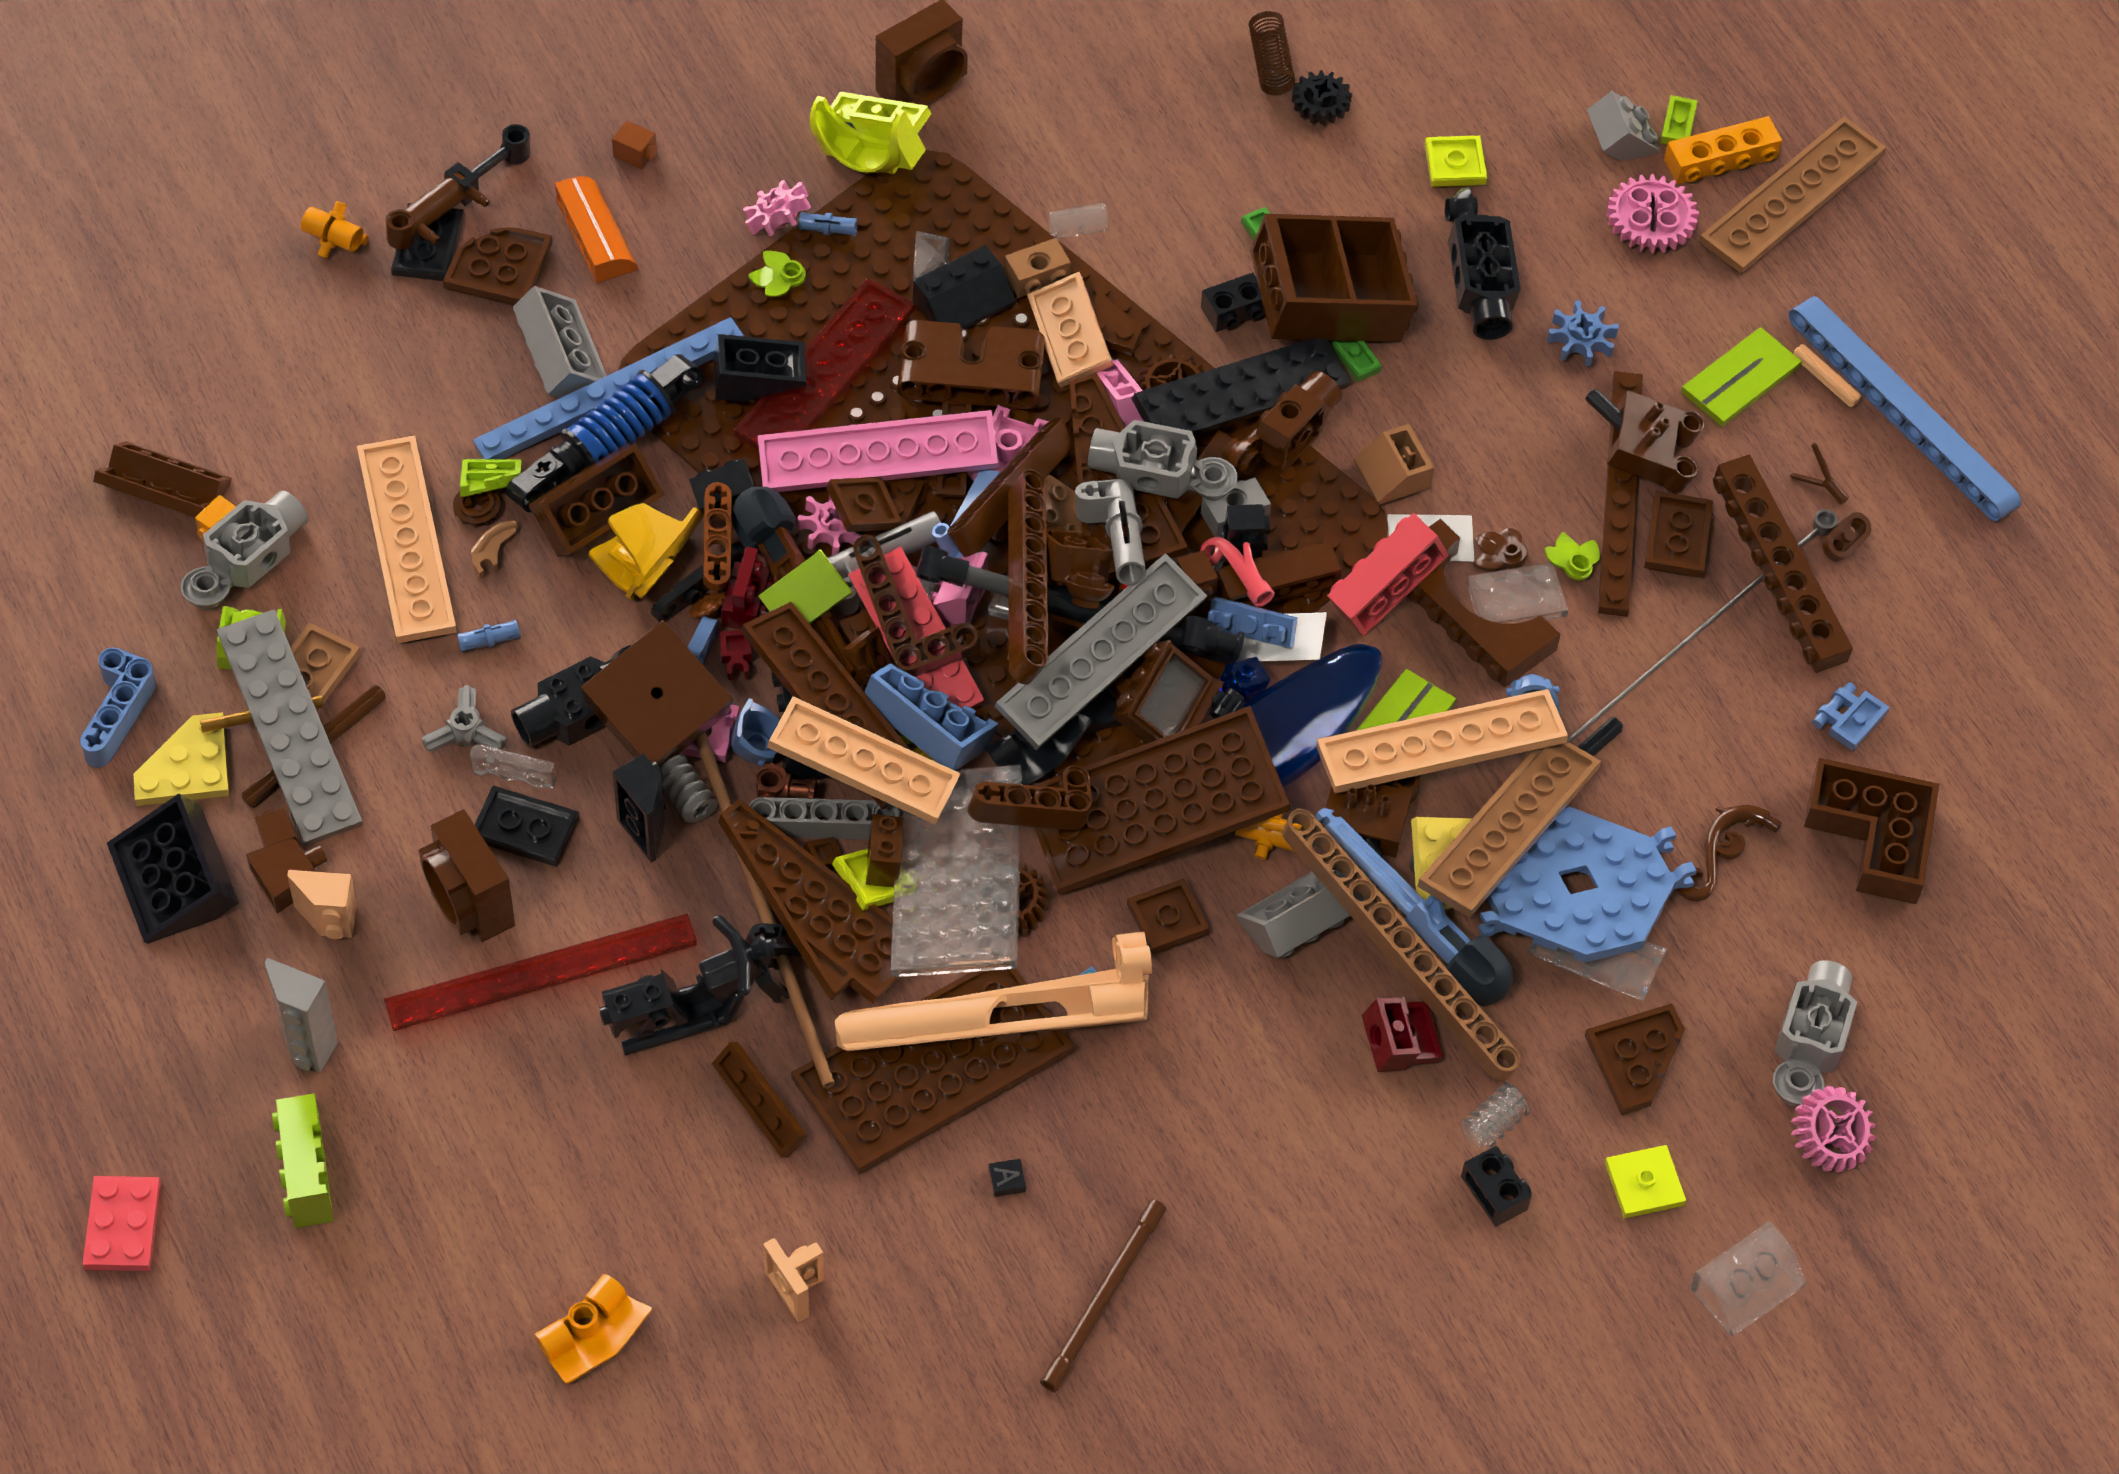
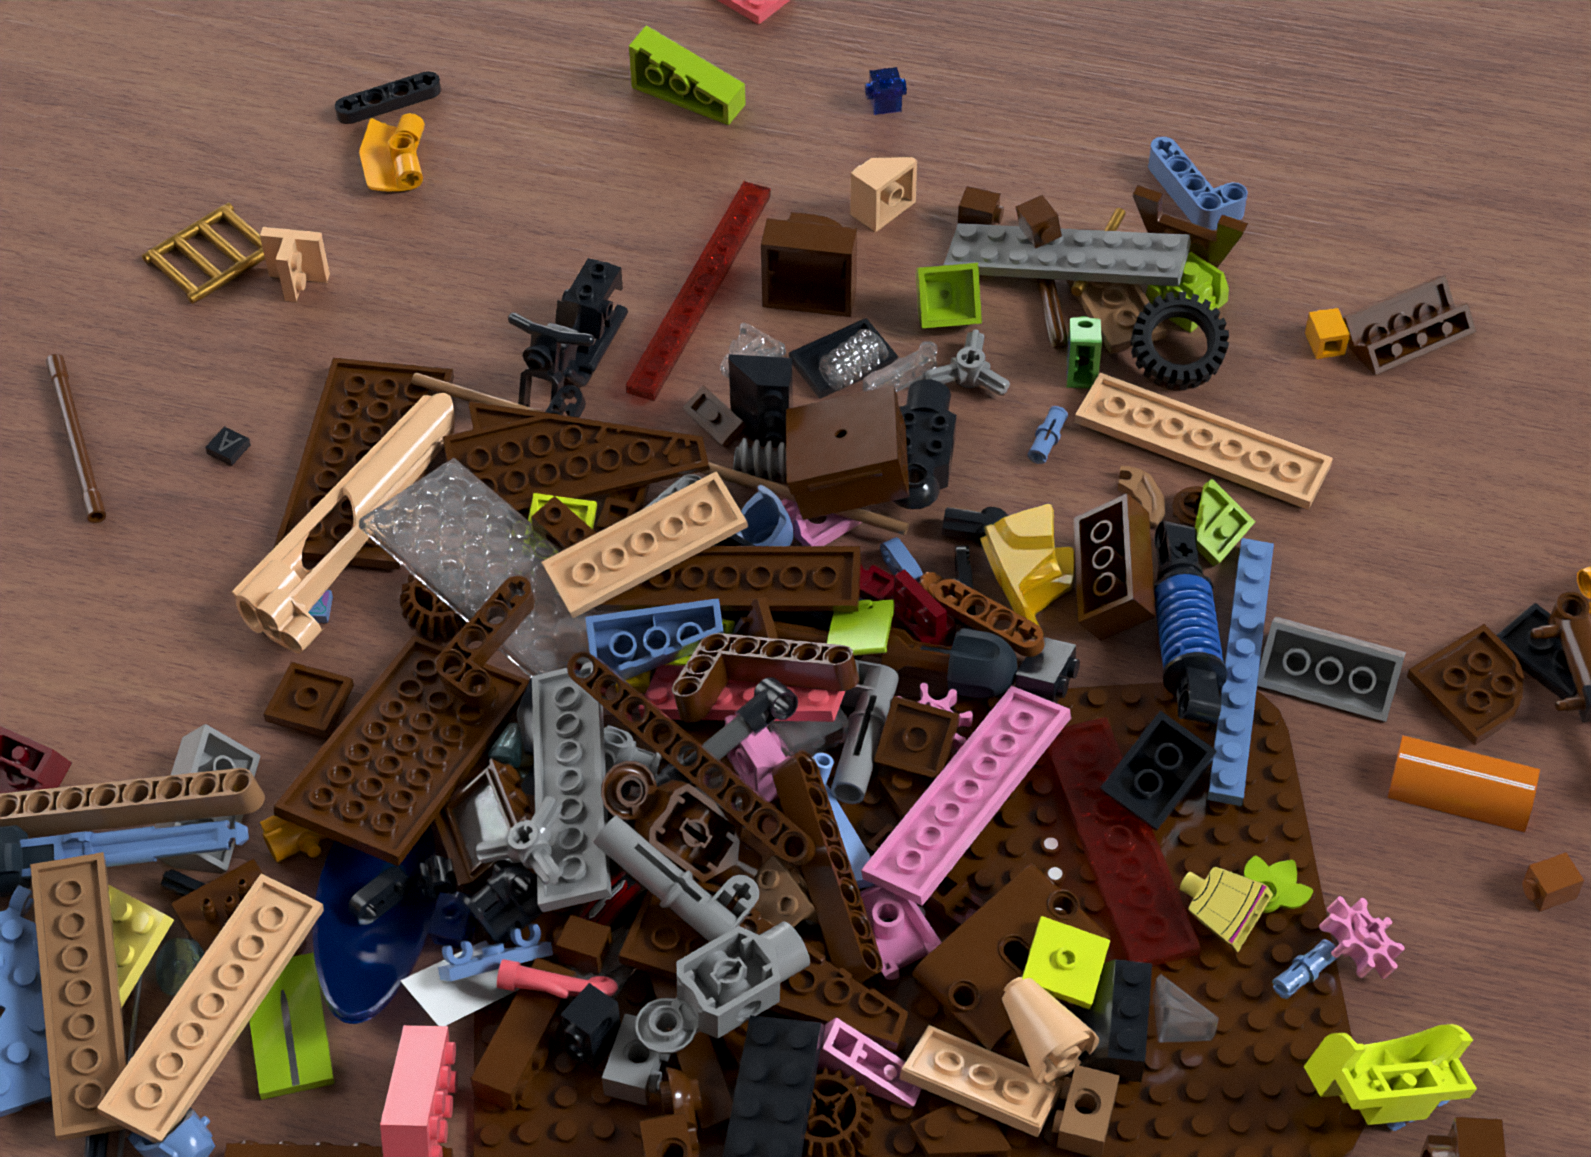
camera: 135 degrees right, 5 degrees down
black slope [107,793,239,944] -> none
light yellow plate [133,712,229,806] -> none
light grey brick [180,490,308,610] -> none
reddish brown torso [246,838,327,913] -> none
light grey slope [264,958,338,1073] -> none
reddish brown plate [712,1042,807,1158] -> none
none -> pearl gold bar [141,202,265,304]
none -> clear light blue piece [156,938,204,996]
none -> black beam [335,71,441,124]
none -> black beam [348,866,412,925]
none -> light grey bush [476,796,562,885]
none -> clear light blue cone [488,723,523,769]
none -> reddish brown plate [683,385,747,448]
none -> clear wing [720,322,786,378]
none -> clear piece [819,329,888,391]
none -> clear blue brick [865,67,907,115]
none -> lime brick [915,263,982,329]
none -> black piece [942,507,1008,548]
none -> light nougat cone [1002,977,1099,1083]
none -> reddish brown brick [1015,195,1062,249]
none -> neon yellow plate [1022,916,1110,1009]
none -> bright green torso [1067,316,1102,388]
none -> black tyre [1130,292,1229,390]
none -> reddish brown wing [1133,185,1248,268]
none -> light yellow torso [1180,867,1273,952]

